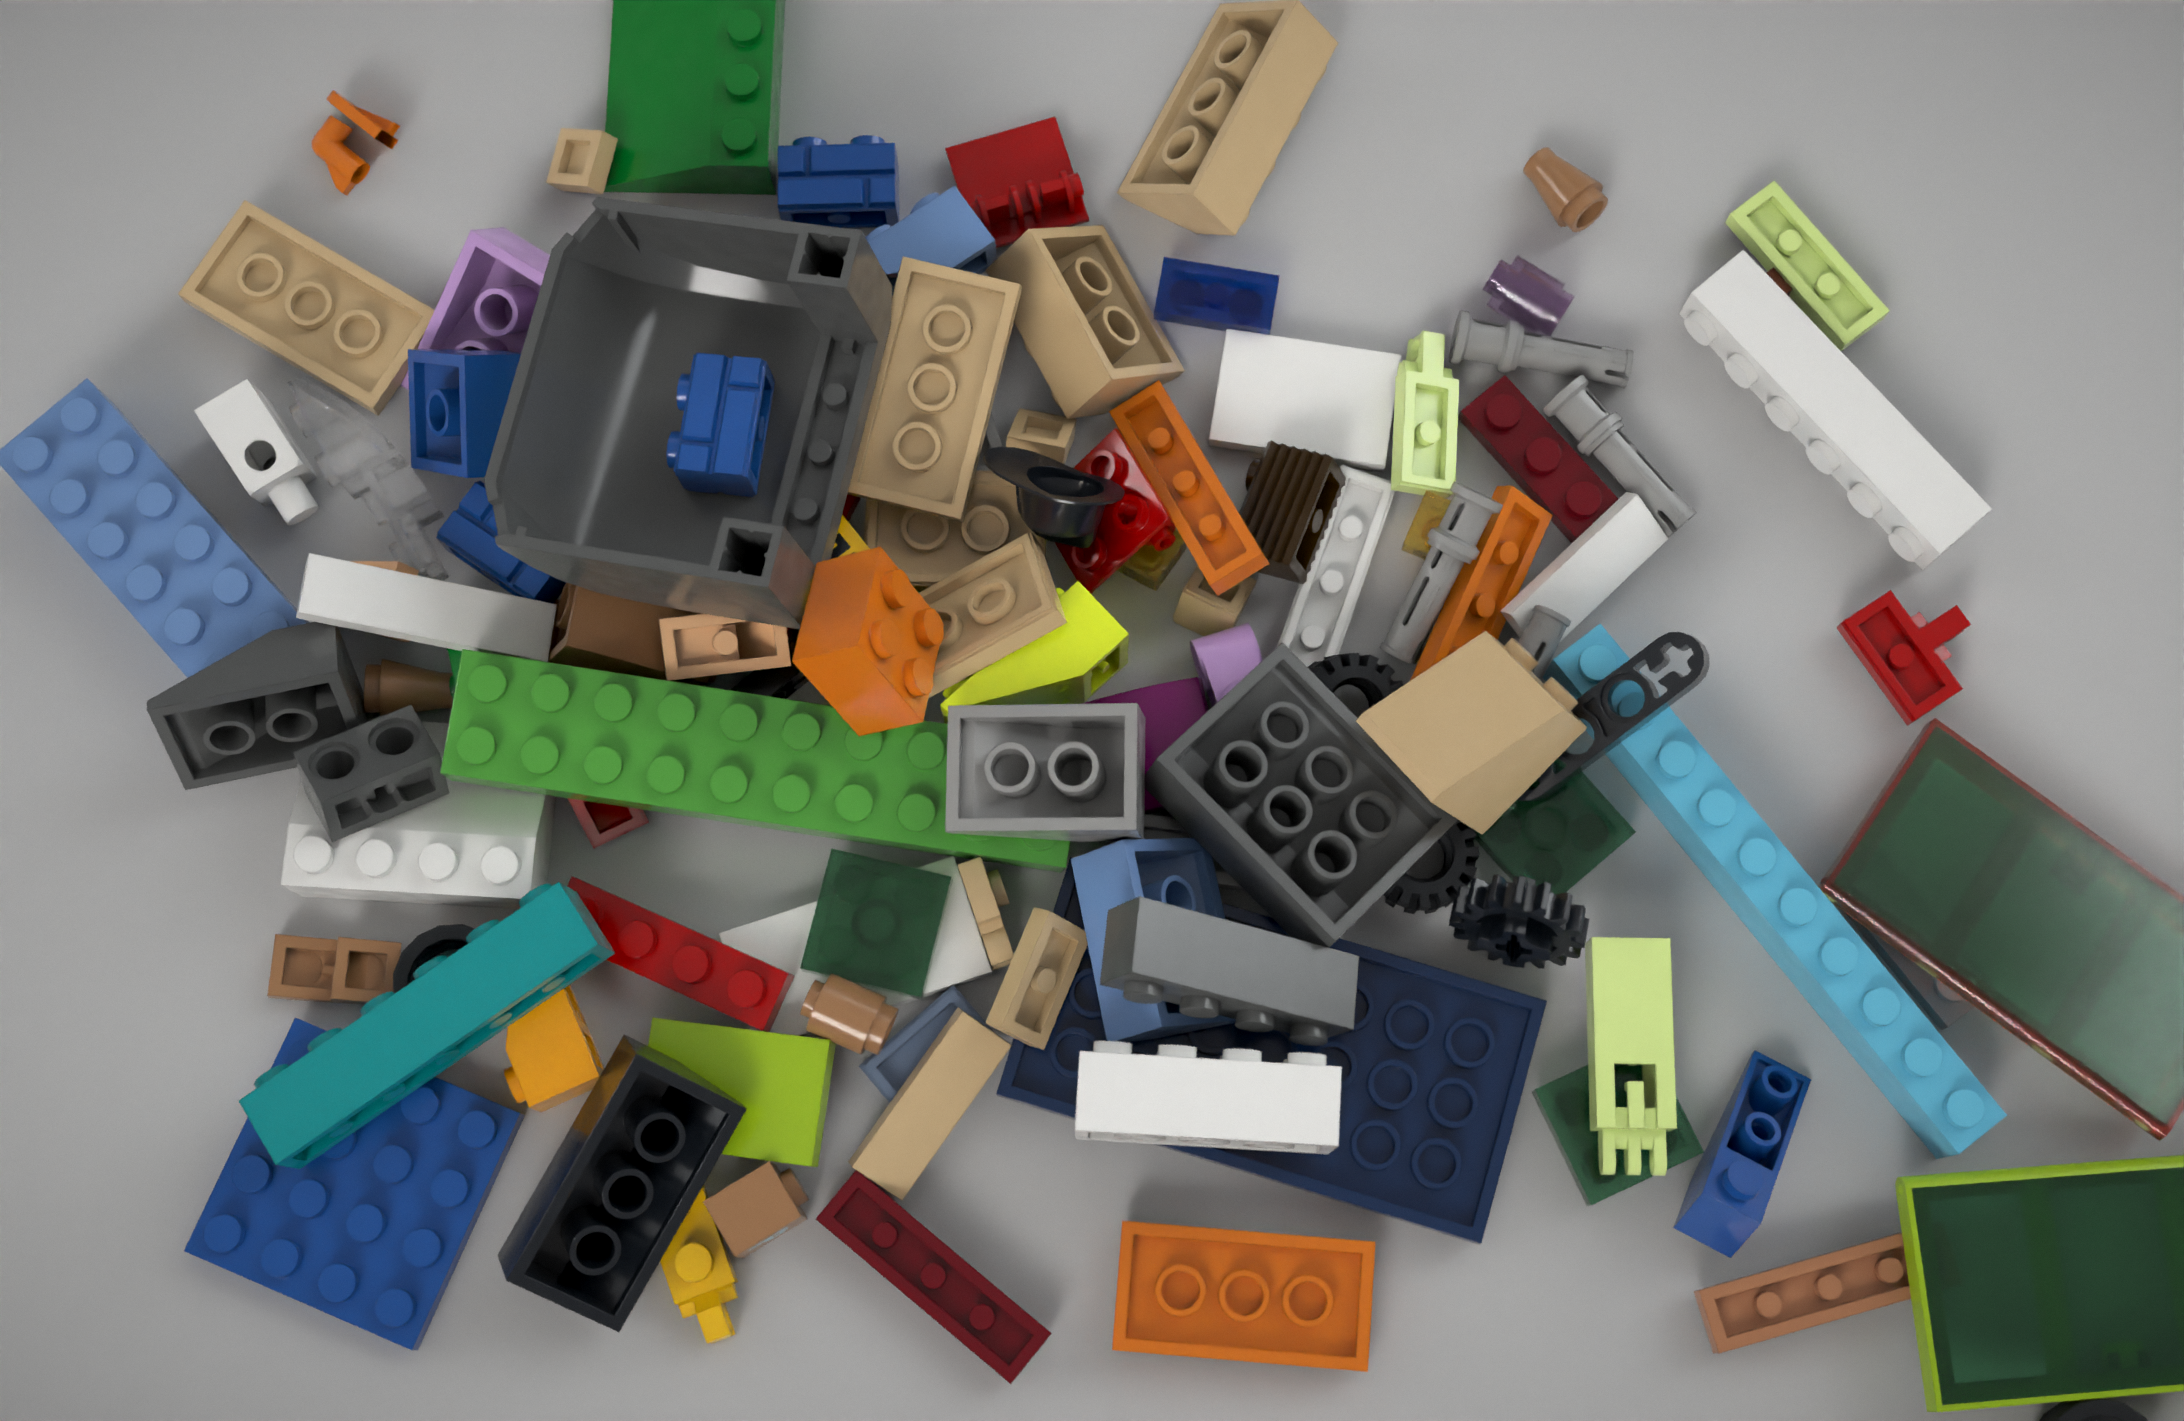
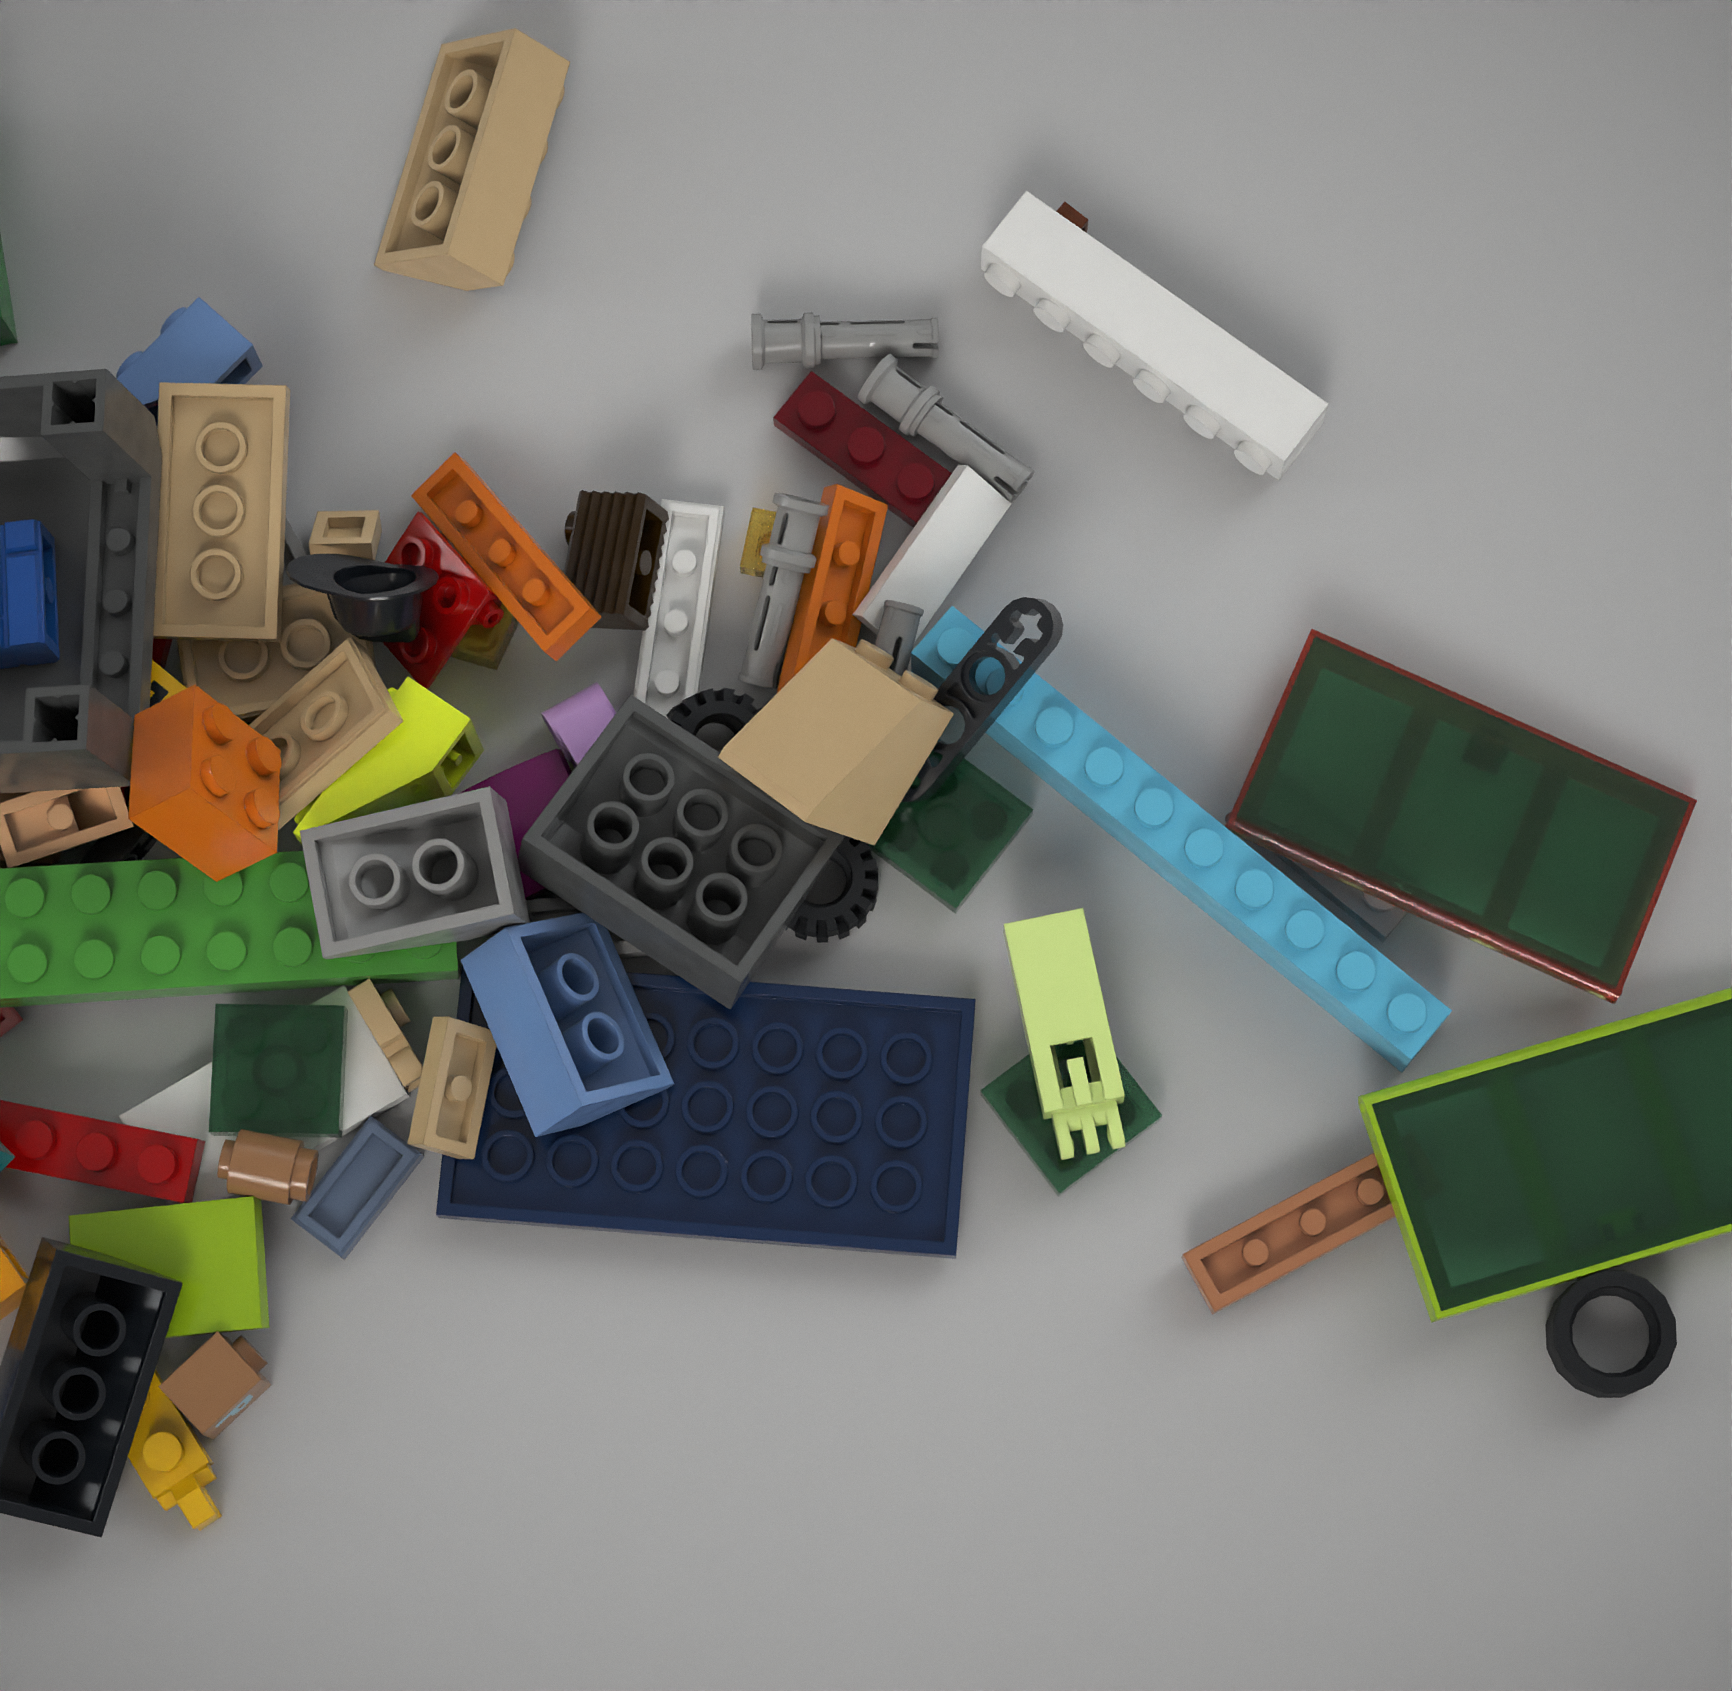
camera: 10 degrees left, 0 degrees up
blue brick [778,135,900,228] -> none
dark red plate [816,1170,1052,1384] -> none
tan tile [848,1007,1012,1200] -> none
red hinge [945,116,1089,249] -> none
tan slope [986,225,1185,419] -> none
white brick [1075,1041,1342,1155] -> none
brick [1100,896,1359,1046] -> none
orange plate [1112,1221,1376,1372] -> none
clear blue plate [1154,257,1280,335] -> none
tan slope [1173,565,1257,636] -> none
white tile [1208,329,1401,472] -> none
yellowish green hinge [1391,331,1459,499] -> none
black gear [1449,875,1589,969] -> none
clear purple brick [1483,255,1575,336] -> none
medium nougat cone [1523,147,1608,232] -> none
blue slope [1673,1050,1811,1258] -> none
yellowish green plate [1725,180,1890,351] -> none
red hinge [1836,590,1971,726] -> none

